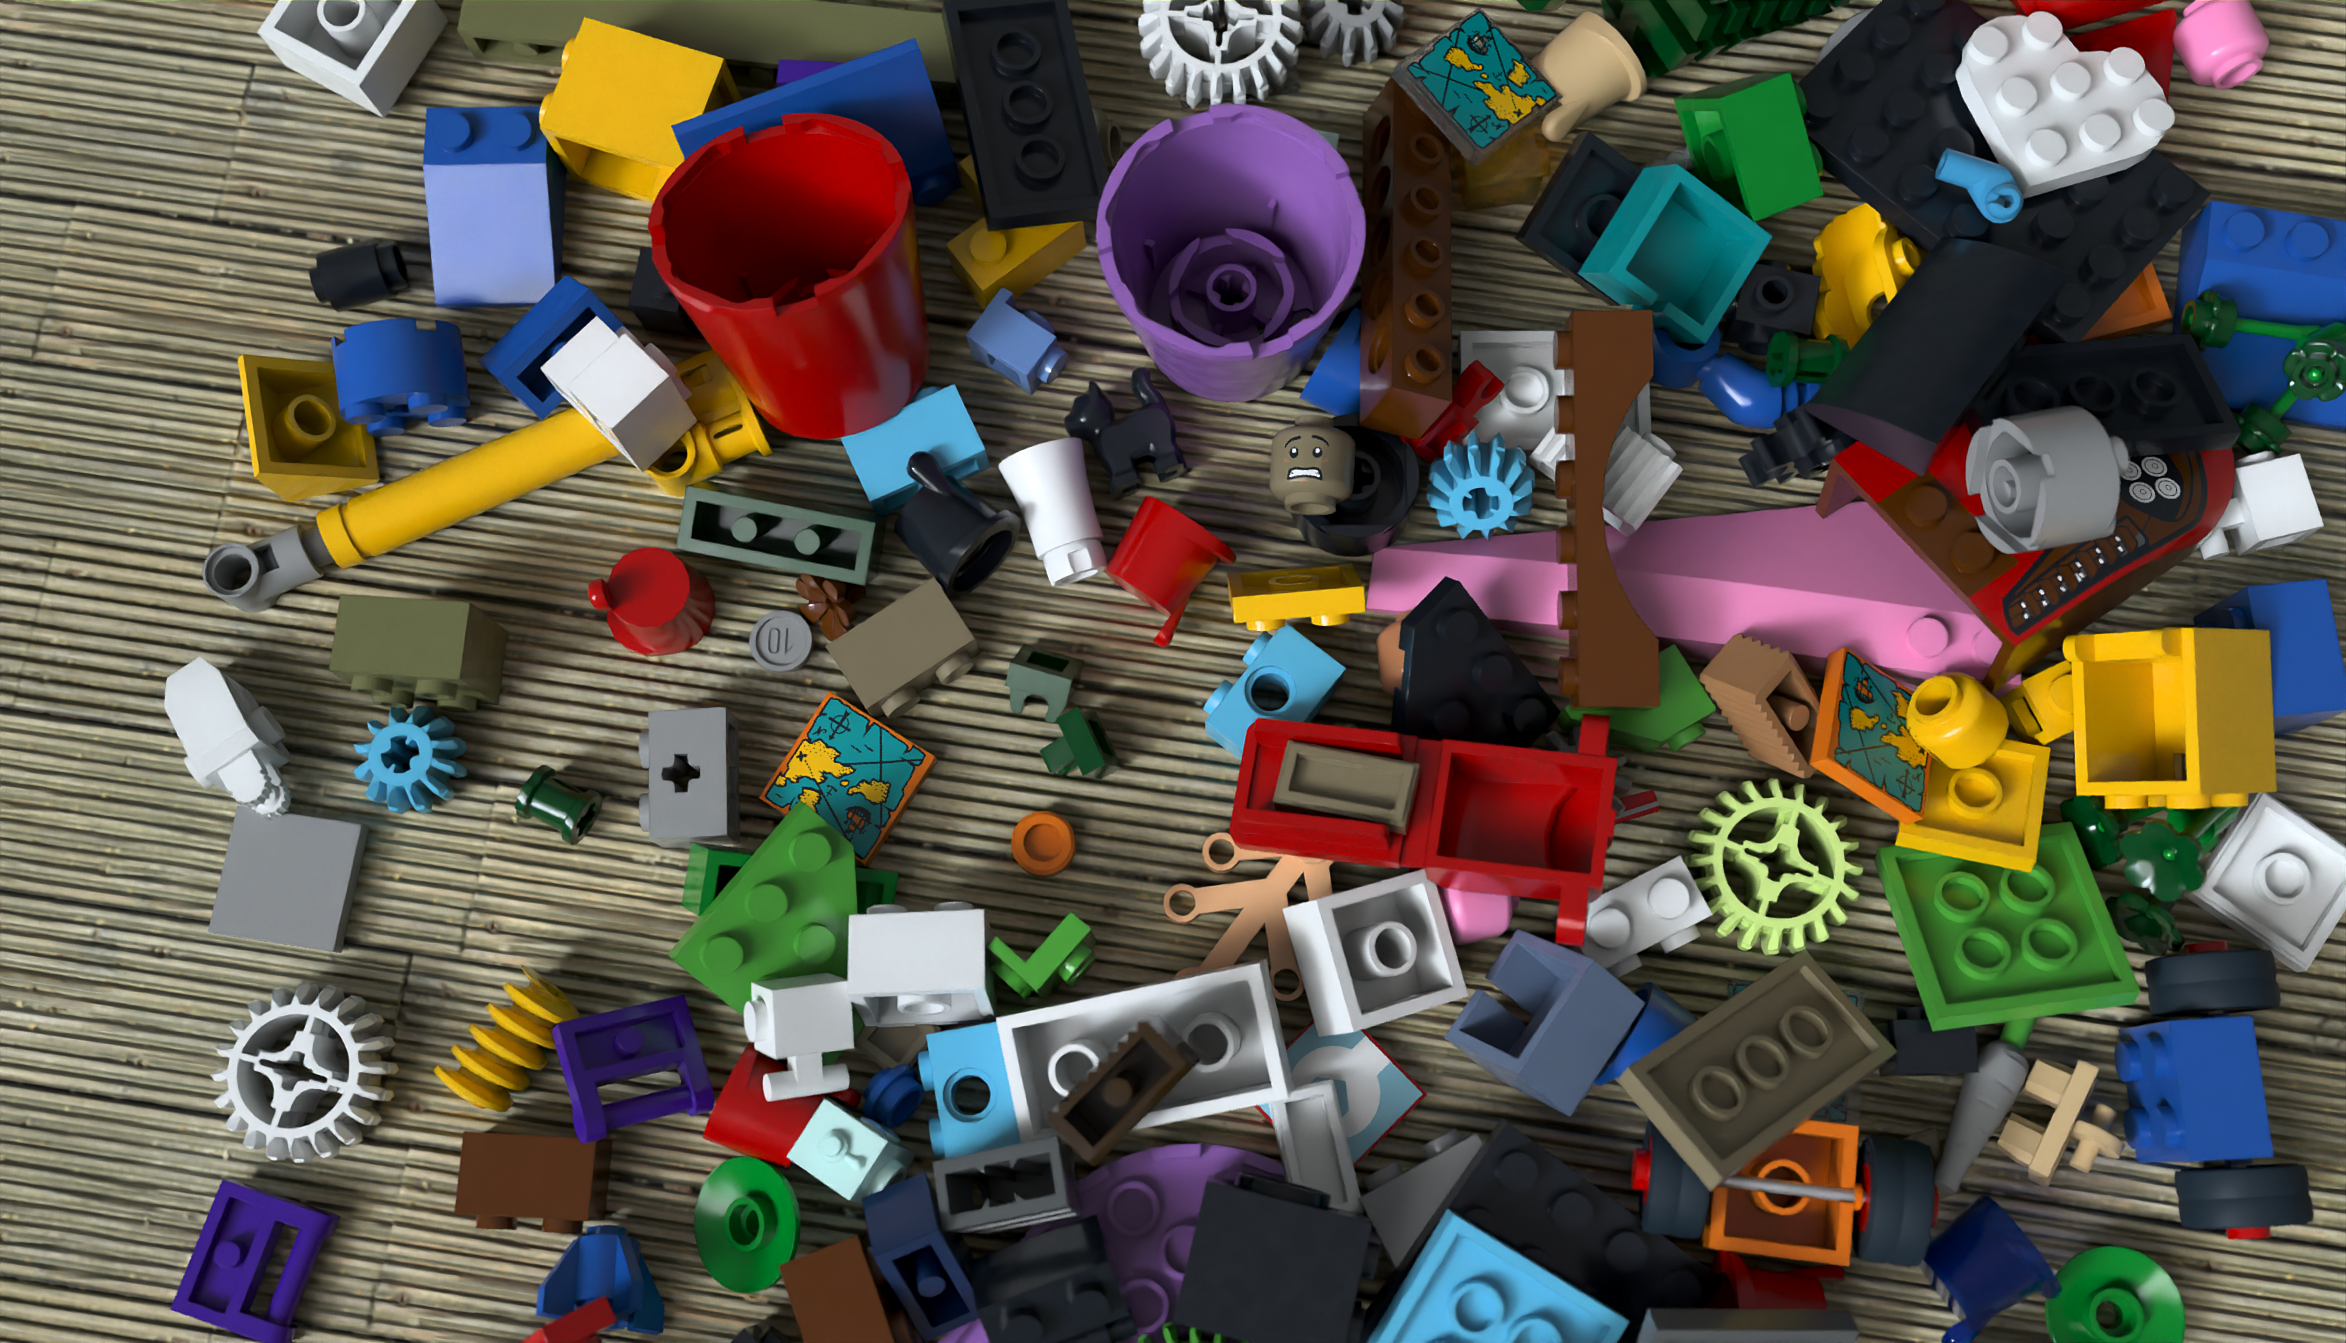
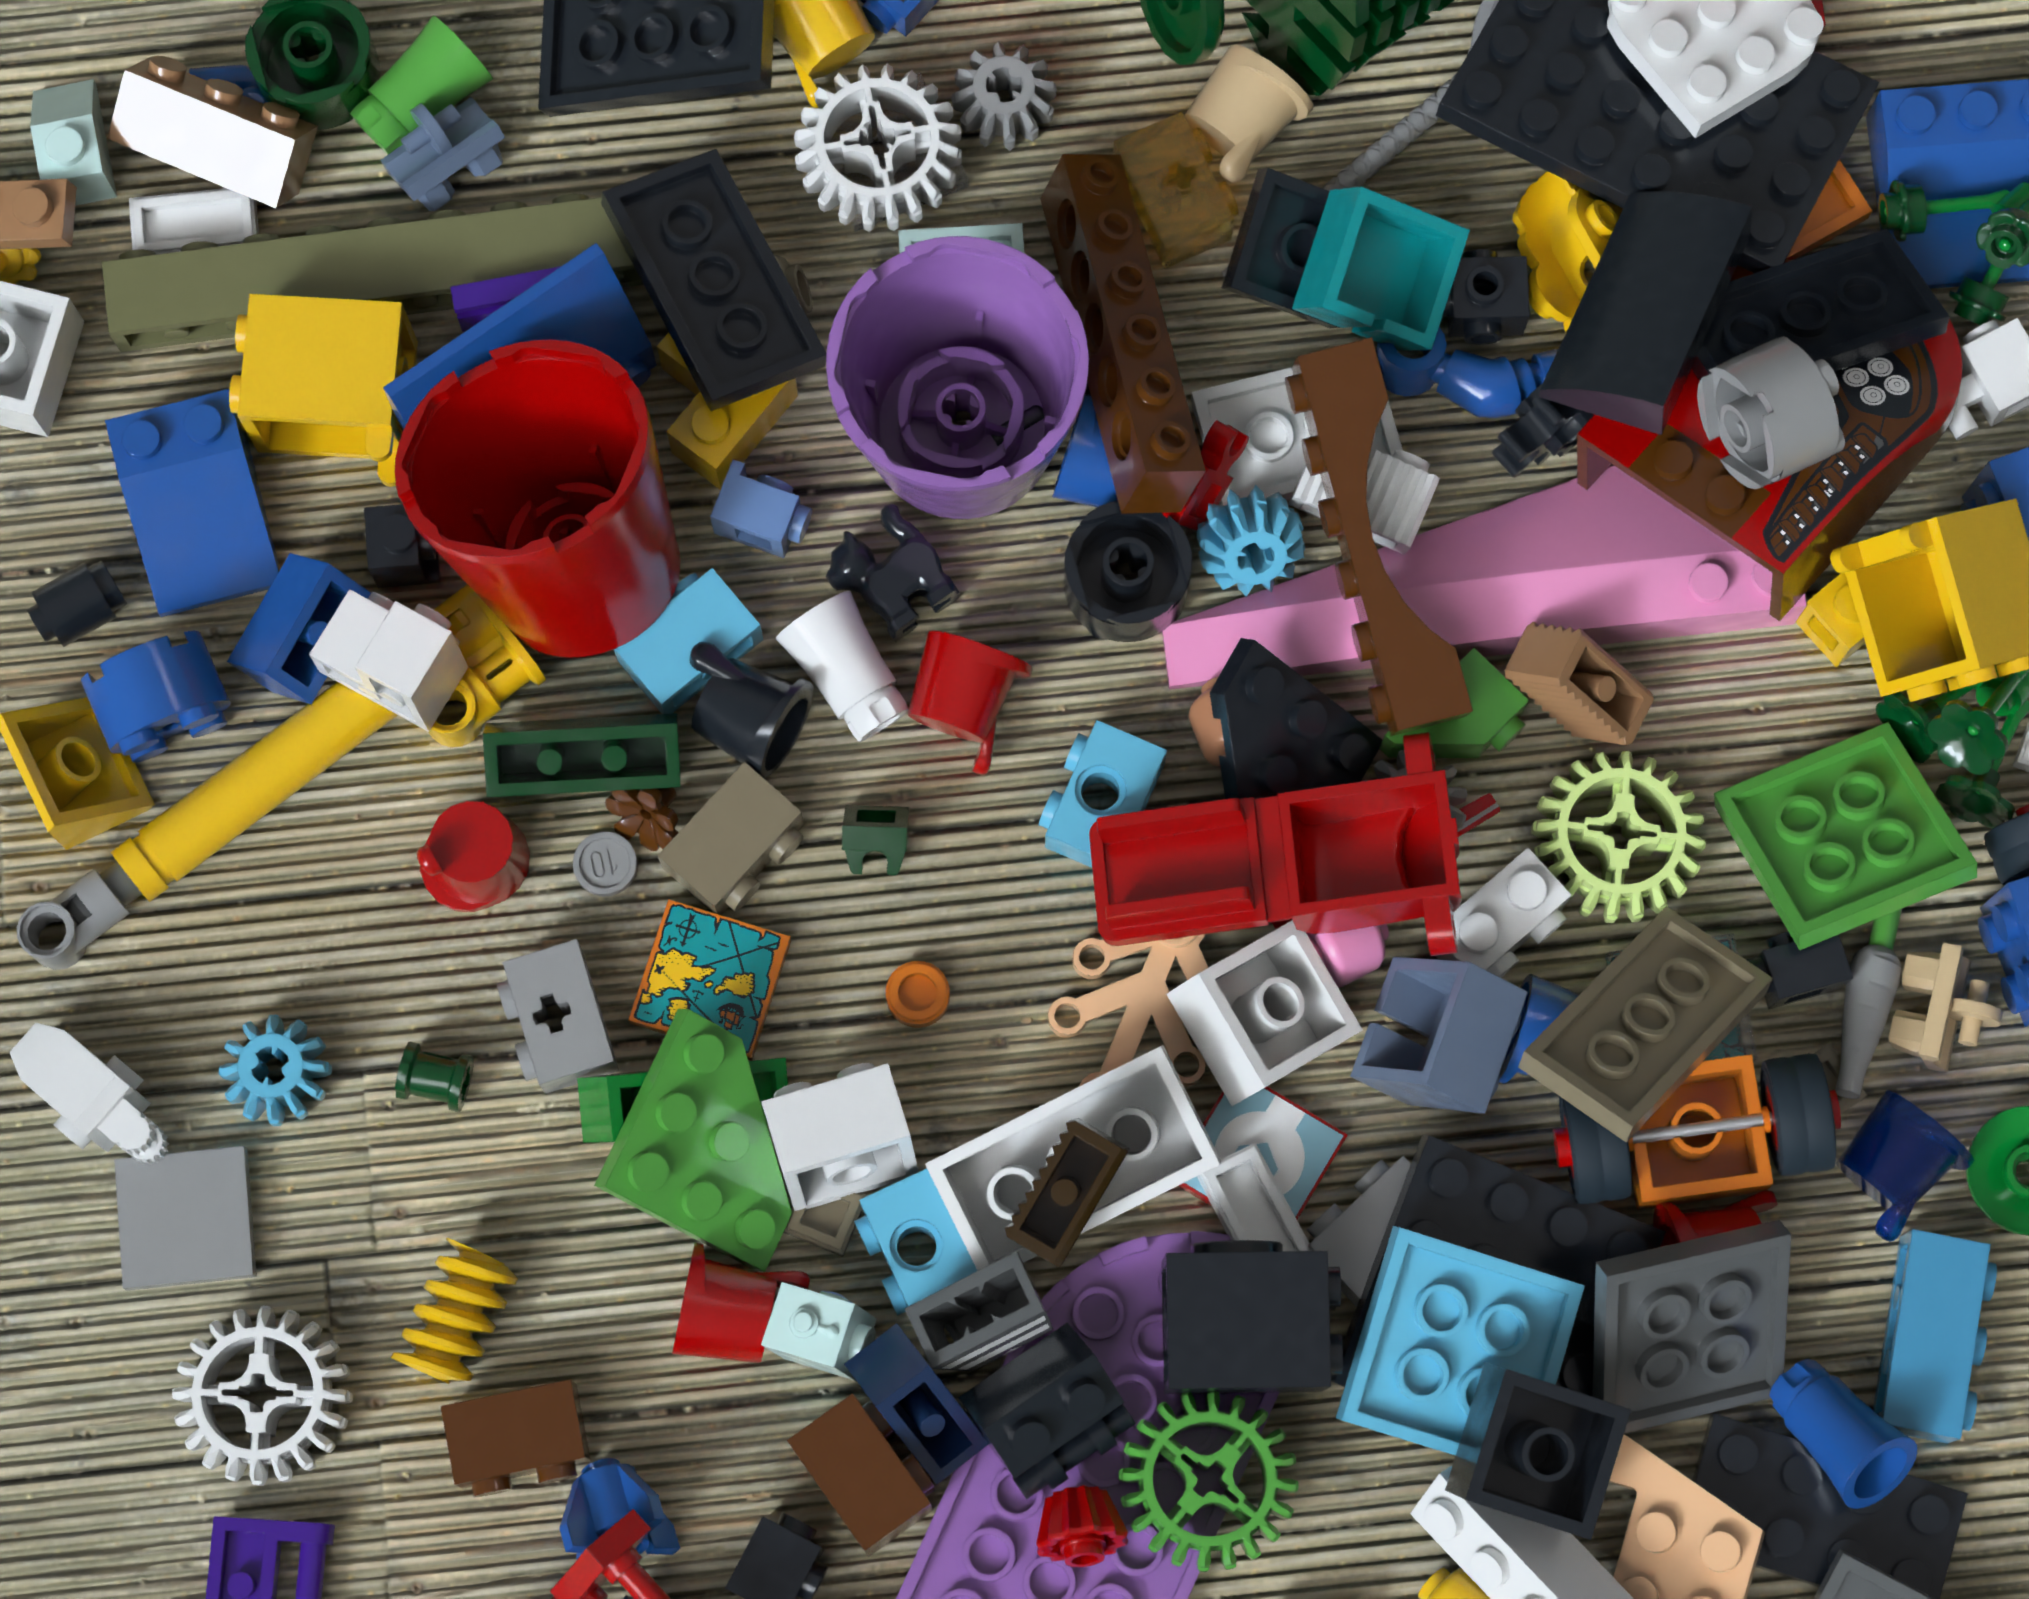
camera: 20 degrees left, 0 degrees up
olive brick [329,594,508,713] -> none
dark purple plate [552,995,714,1144] -> none
green dish [694,1156,801,1294] -> none
white brick [744,973,854,1101] -> none
blue plate [863,1064,925,1129] -> none
bright green bracket [987,912,1098,1001] -> none
dark green tile [1040,706,1122,779] -> none
yellow plate [1227,563,1366,631] -> none
dark tan head [1270,415,1355,515] -> none
dark tan tile [1272,740,1421,834] -> none
tile [1391,7,1563,167] -> none
green slope [1674,72,1824,222] -> none
dark green bush [1766,331,1850,388] -> none
tile [1810,647,1932,825] -> none
yellow plate [1895,739,2051,873] -> none
yellow head [1906,672,2009,769] -> none
dark azure arm [1935,148,2024,223] -> none

